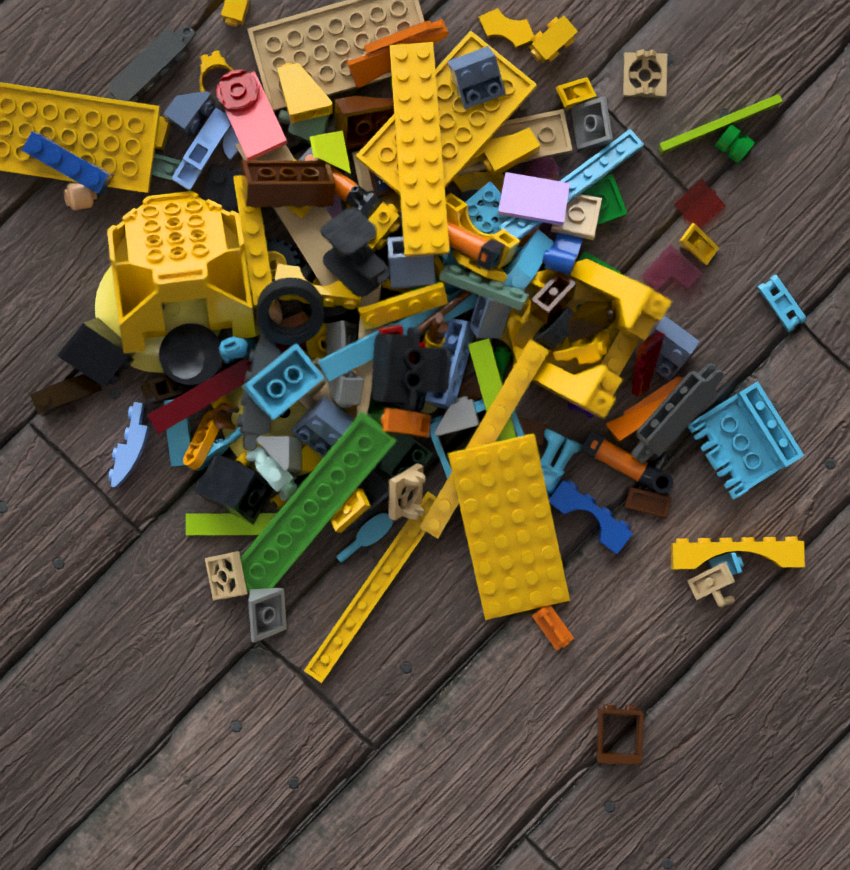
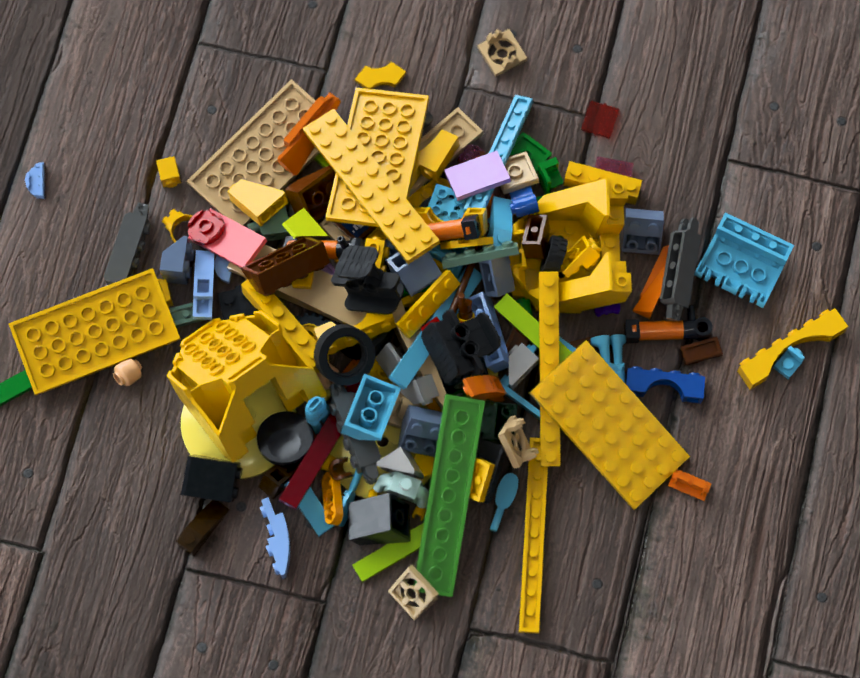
camera: 30 degrees left, 15 degrees down
blue arch [22,131,114,194] -> none
light grey slope [248,588,287,643] -> none
sand blue slope [447,46,506,109] -> none
yellow brick [529,16,578,63] -> none
yellow slope [556,77,596,111] -> none
dark brown slope [568,301,616,342] -> none
light grey slope [571,96,613,149] -> none
reddish brown window [596,704,643,765] -> none
dark red wing [632,331,666,397] -> none
lime tile [658,94,783,155] -> none
yellow slope [679,223,719,265] -> none
tan plate [687,562,735,608] -> none
green wheel [714,124,755,164] -> none
medium azure plate [757,275,807,333] -> none
none -> green panel [537,157,563,195]
none -> yellow arch [563,161,642,205]

